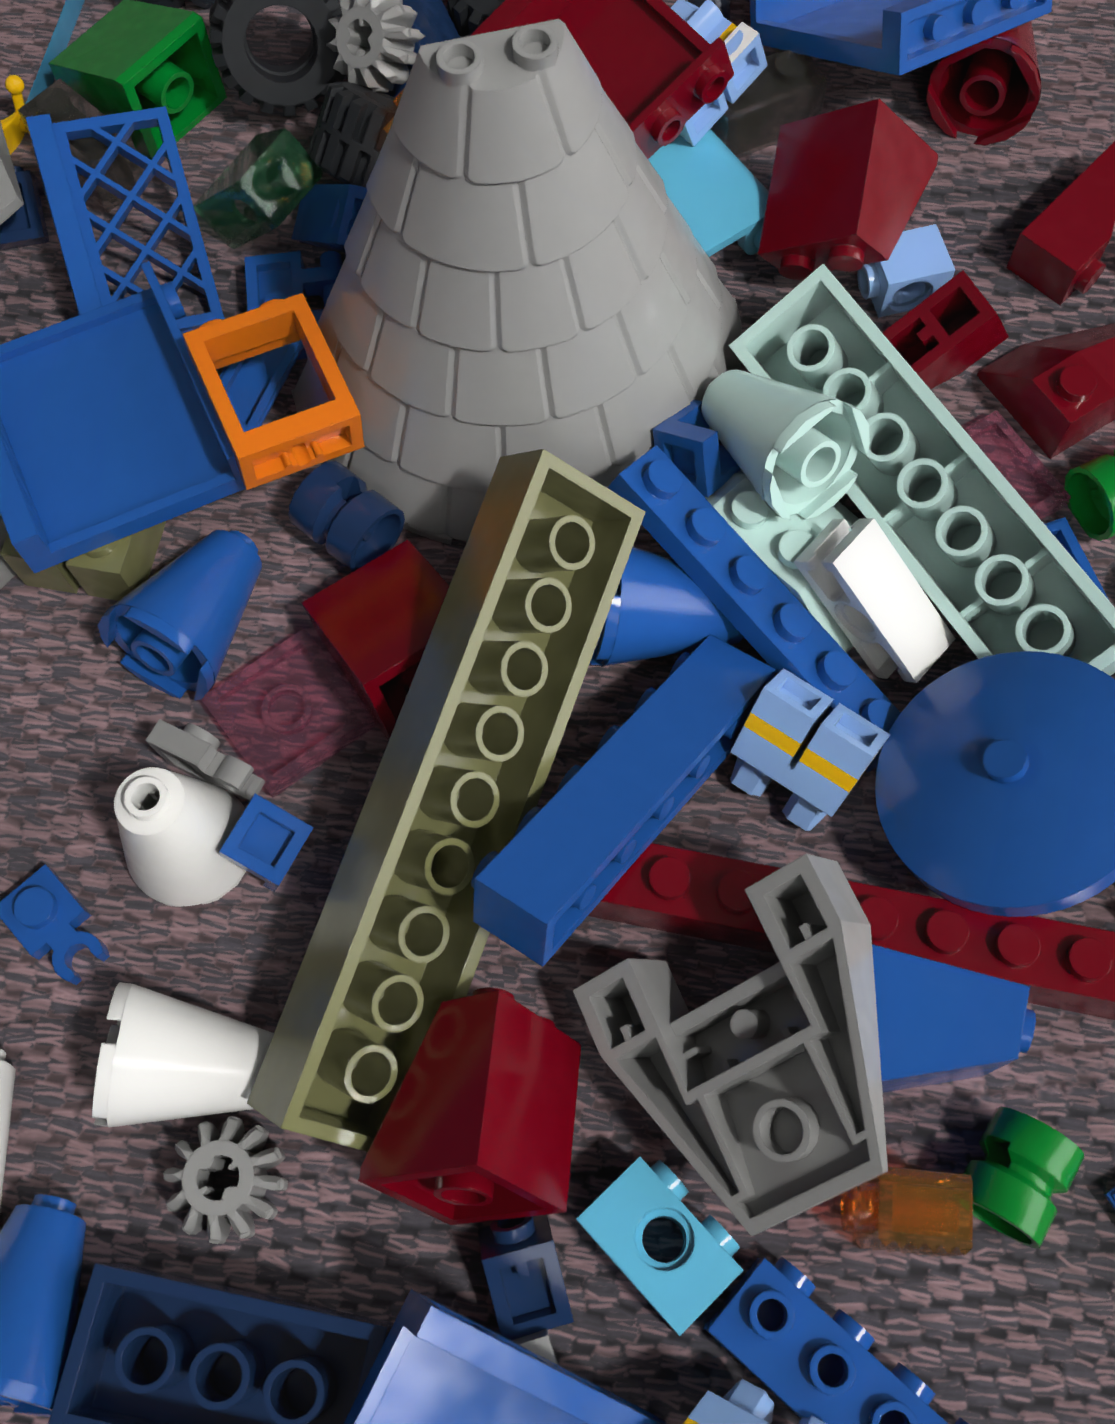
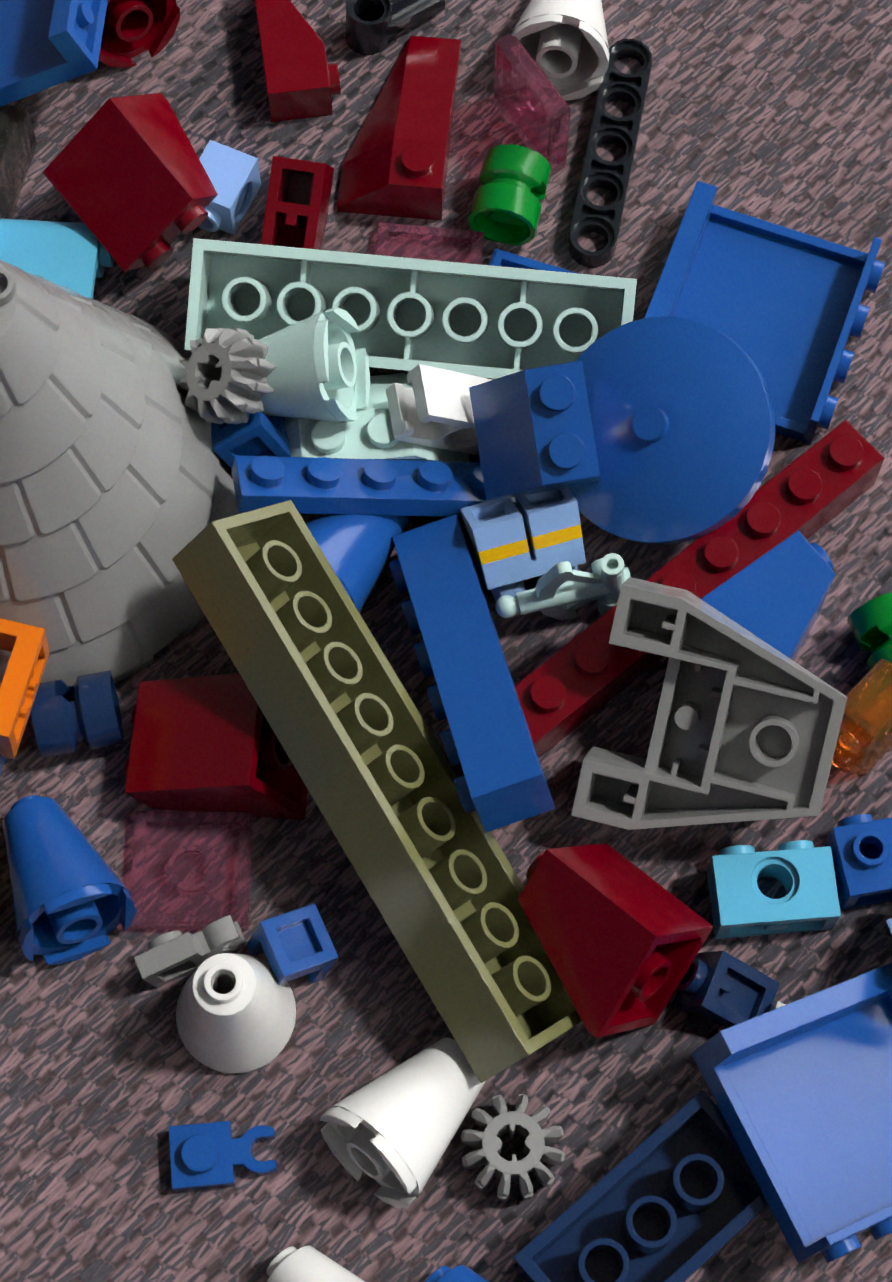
camera: 55 degrees left, 0 degrees up
none -> light grey gear [177,327,277,425]
none -> blue slope [469,361,600,501]
none -> light aqua piece [495,553,631,621]

